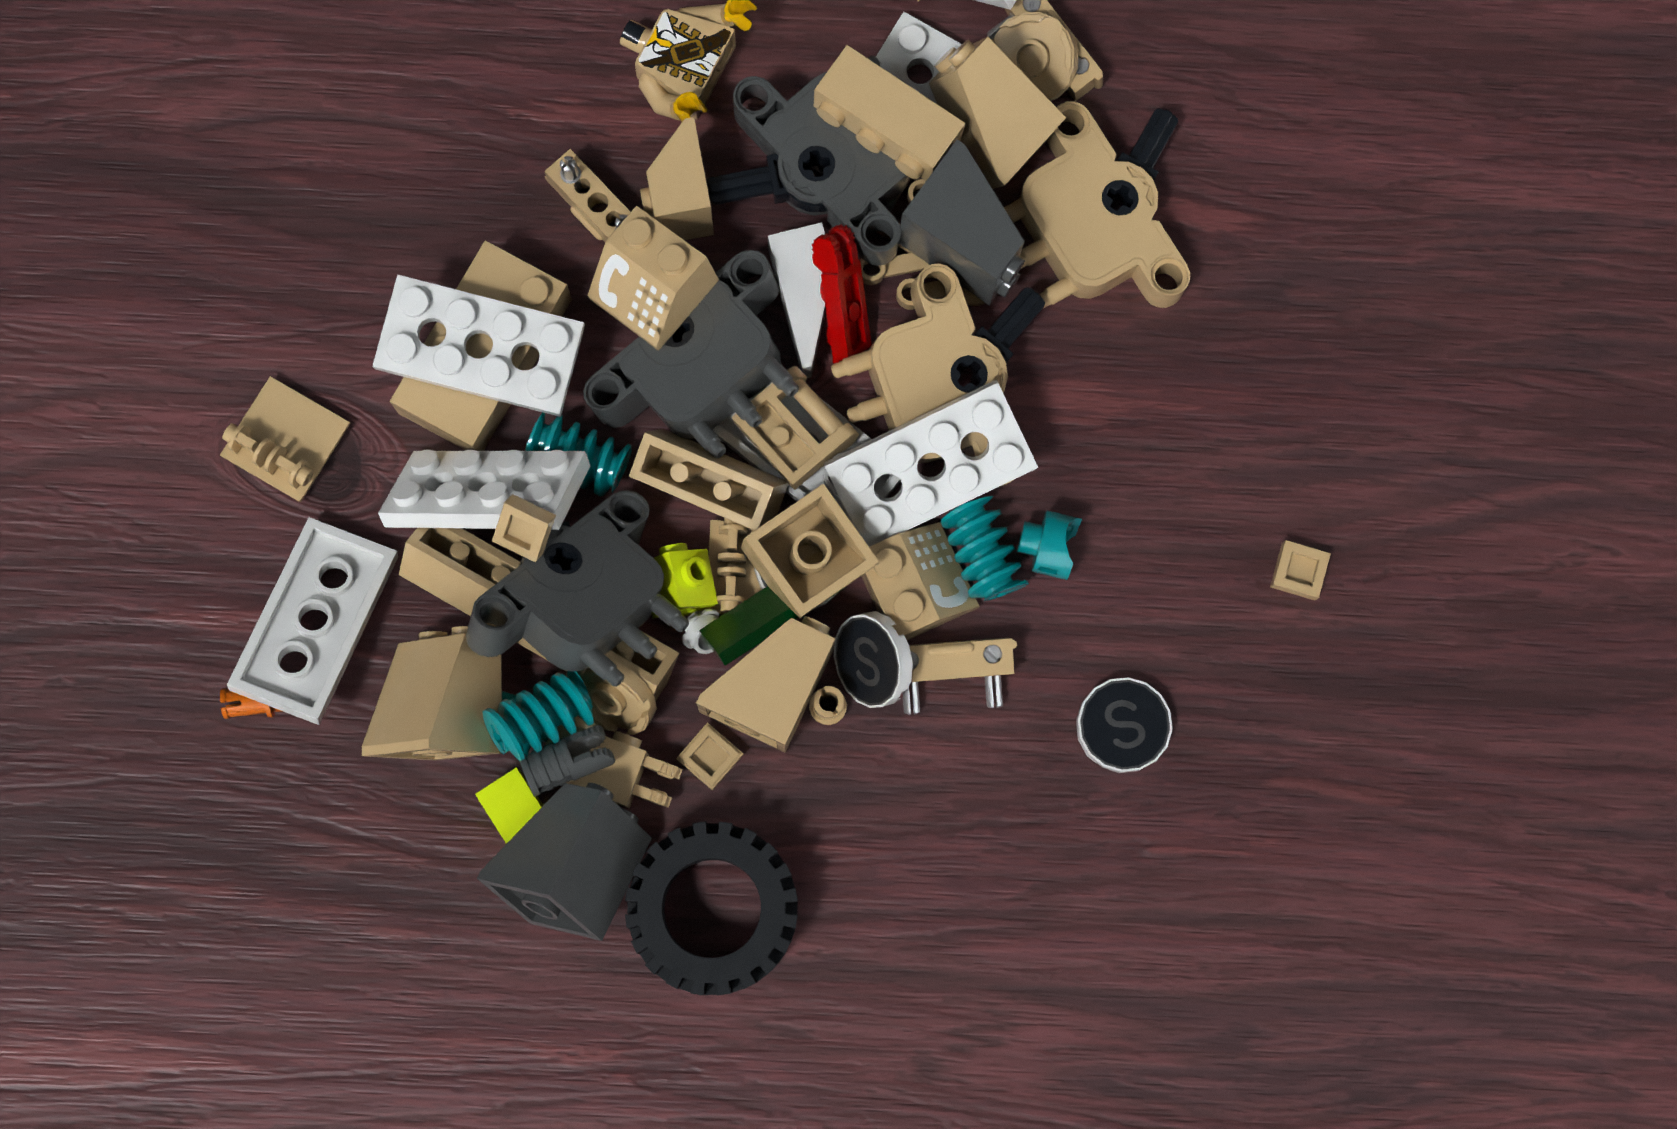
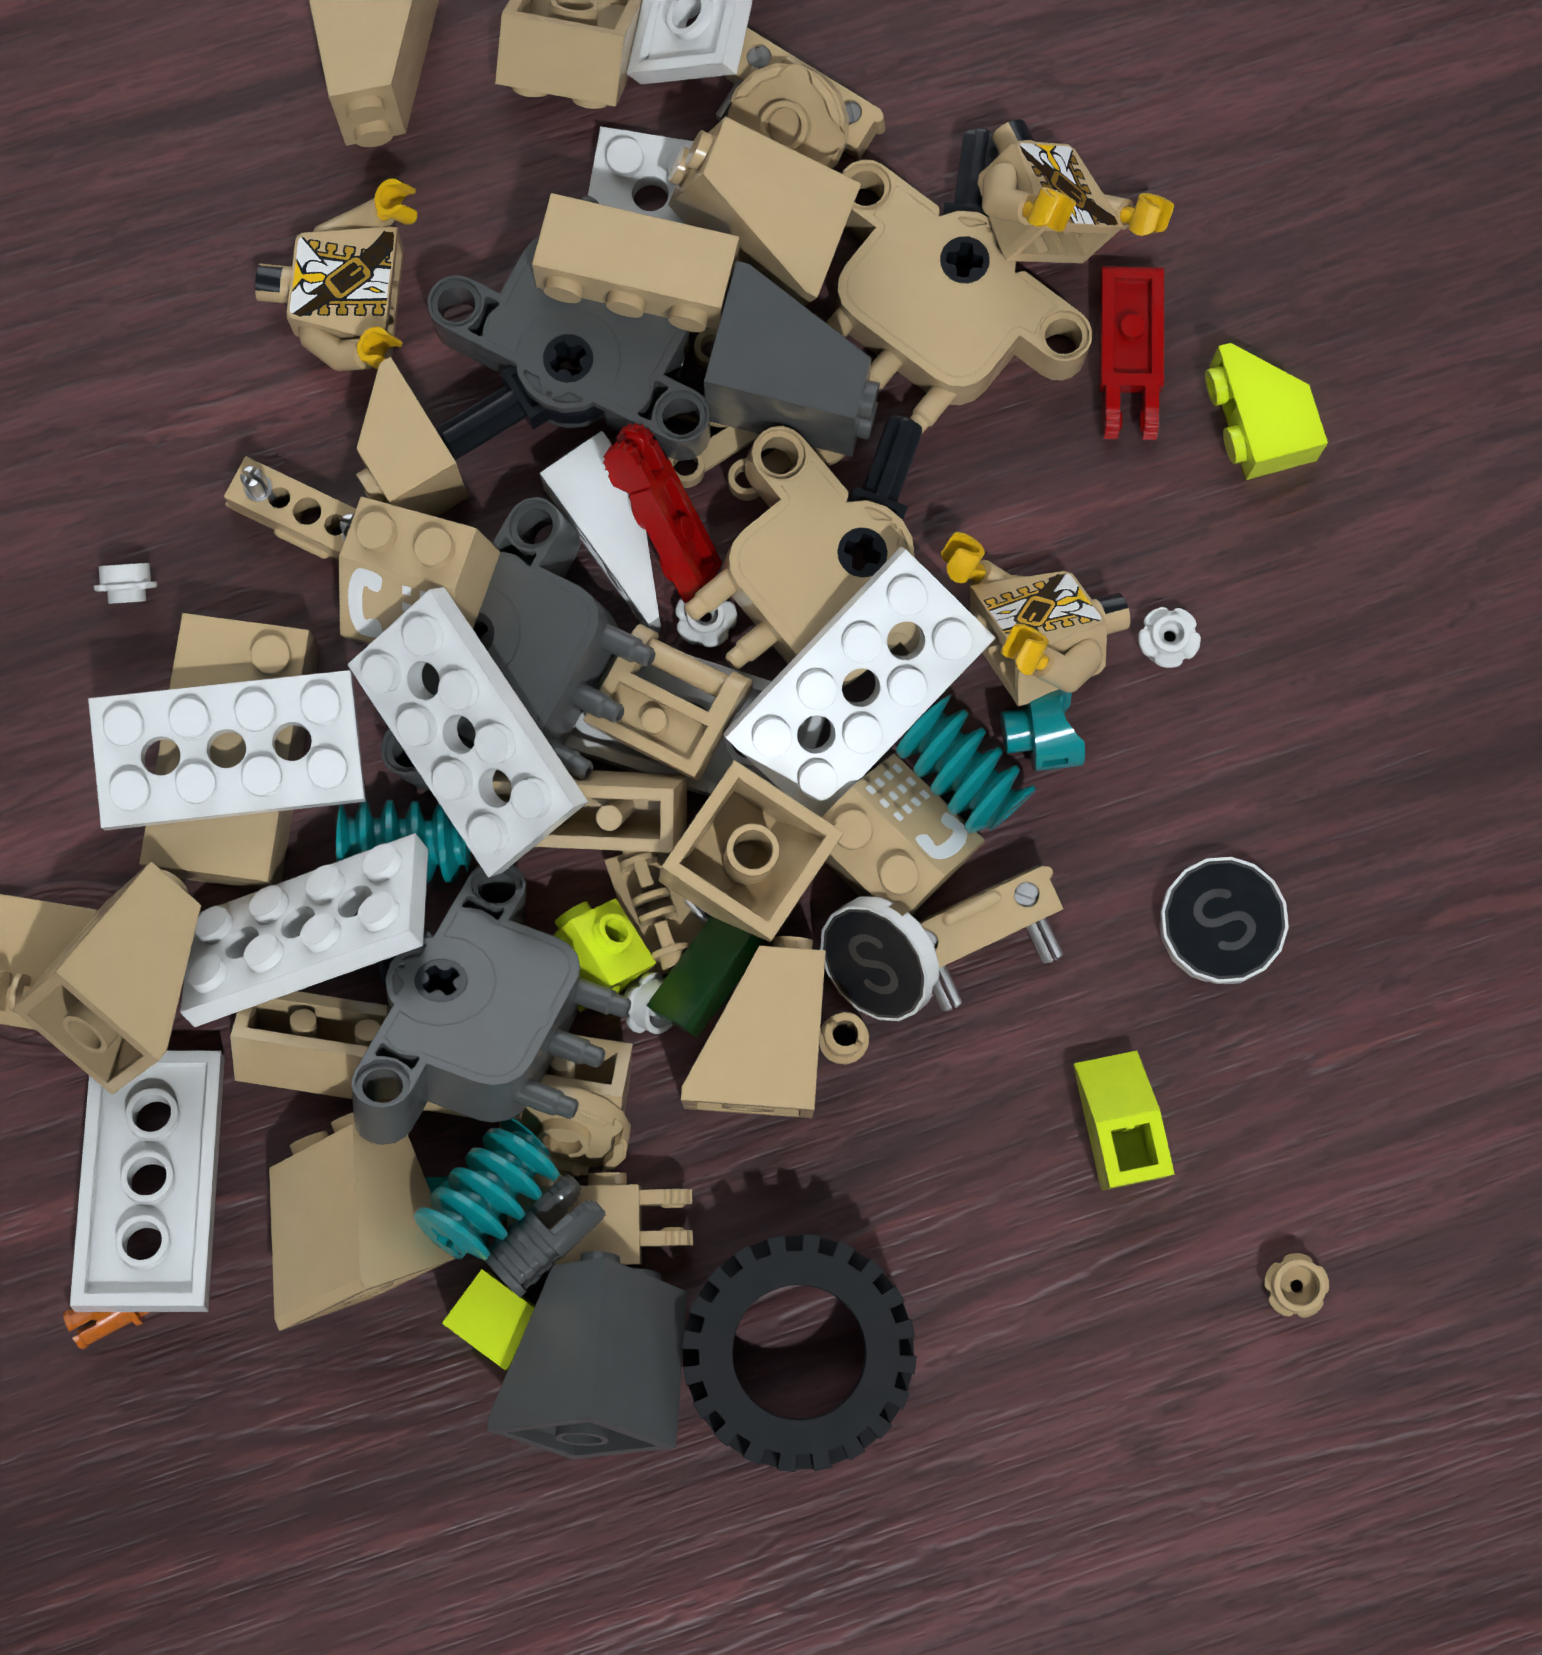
camera: 15 degrees left, 0 degrees up
tan tile [492,494,556,563] -> none
tan tile [676,722,744,791] -> none
tan tile [1270,540,1331,601] -> none
none -> tan slope [12,861,201,1095]
none -> white plate [94,563,157,604]
none -> white plate [347,587,588,878]
none -> white plate [675,598,737,648]
none -> torso [941,532,1131,706]
none -> torso [977,119,1174,263]
none -> neon yellow slope [1073,1051,1175,1191]
none -> red hinge [1099,266,1164,440]
none -> white plate [1138,607,1201,668]
none -> neon yellow slope [1205,343,1328,480]
none -> tan plate [1264,1253,1329,1318]

